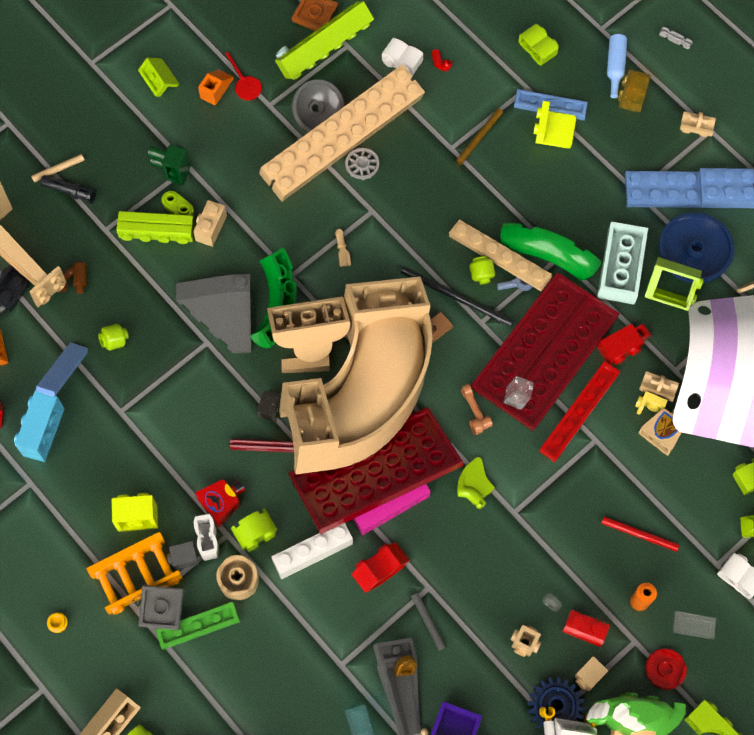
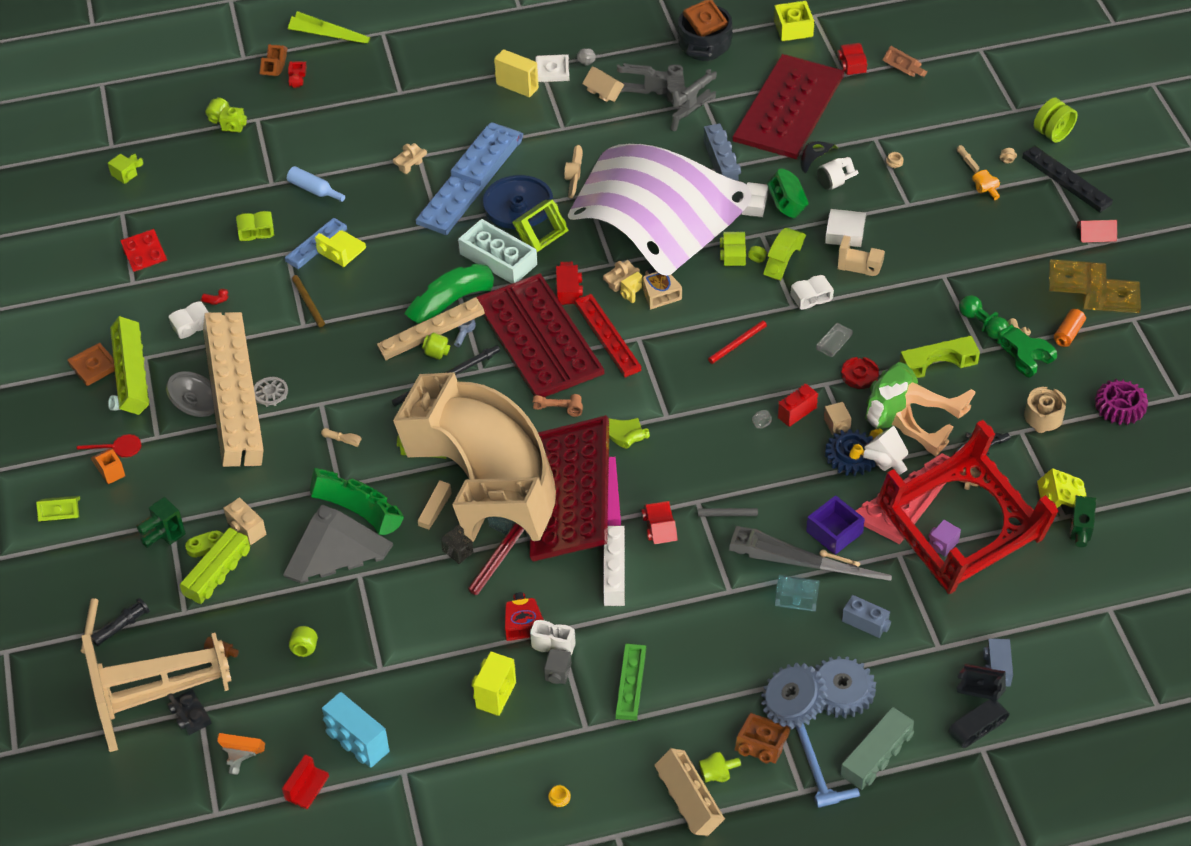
camera: 60 degrees left, 20 degrees down
medium blue tile [36,342,88,397] -> none
light orange fence [86,532,182,615] -> none
dark grey plate [138,585,184,630] -> none
tan brick [216,555,259,600] -> none
lime brick [231,508,278,552] -> none
tan brick [267,297,350,362] -> none
pearl gold tile [393,655,417,676] -> none
clear brick [504,376,534,409] -> none
tan brick [511,625,542,657] -> none
clear yellow brick [617,70,651,113] -> none
orange brick [630,583,657,611] -> none
axle [659,26,693,50] -> none

